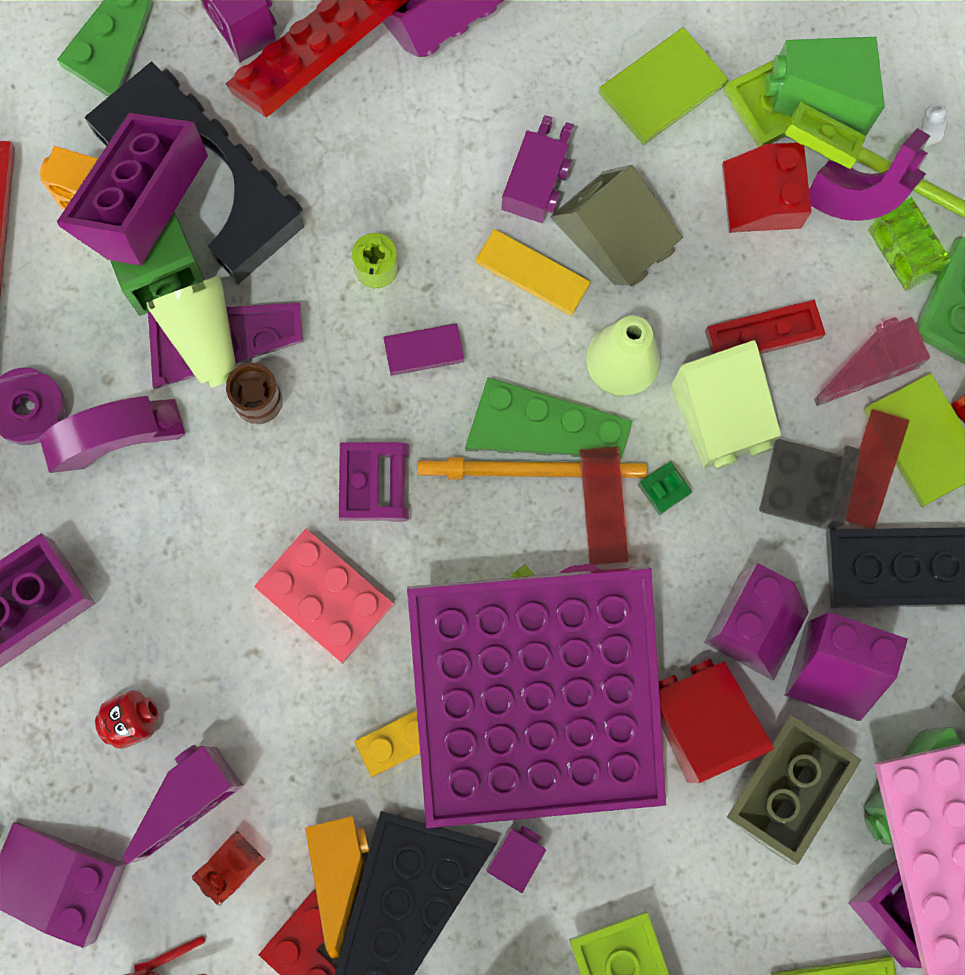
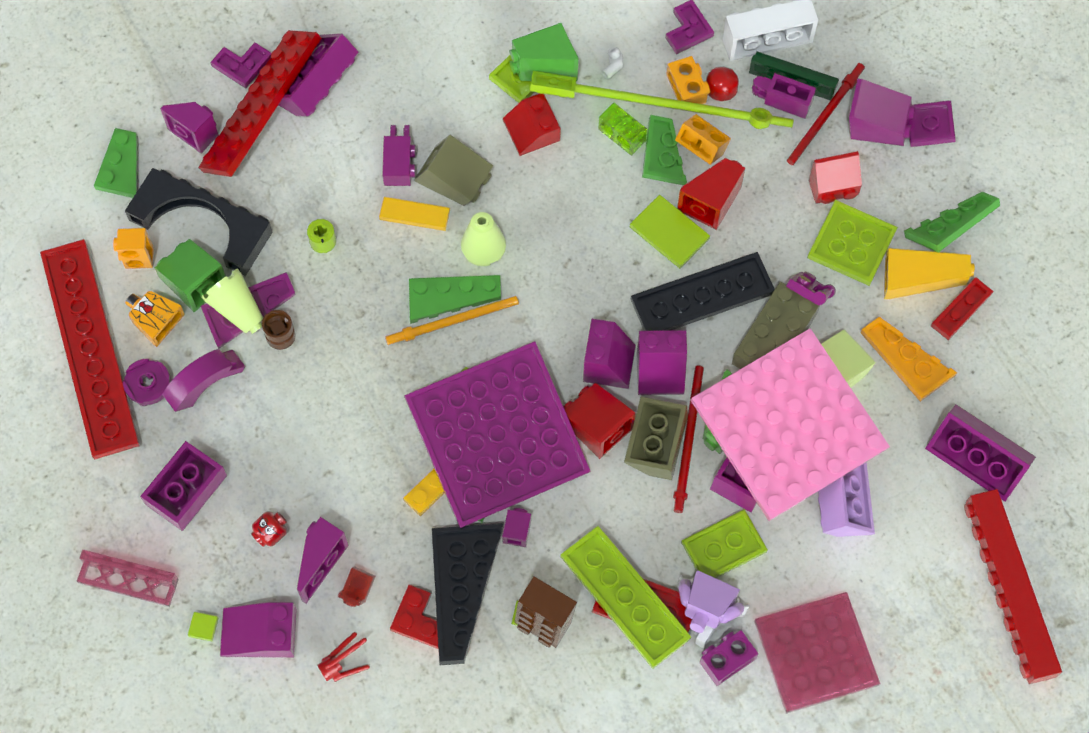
camera: 15 degrees left, 10 degrees down
magenta slope [57,113,208,266] -> none
coral plate [254,529,394,664] -> none
light orange slope [305,816,369,958] -> none
magenta plate [339,442,409,522] -> none
magenta tile [383,323,464,376] -> none
clear red tile [579,446,629,565] -> none
lime tile [598,27,729,146] -> none
green tile [638,461,692,516] -> none
yellowish green slope [671,340,781,470] -> none
red plate [705,299,826,354] -> none
clear smoke bracket [759,439,861,530] -> none
magenta arch [809,128,931,221] -> none
clear pink slope [814,317,930,406] -> none
clear red tile [836,409,910,529] -> none
none -> light orange torso [125,291,185,347]
none -> red bar [673,366,704,513]

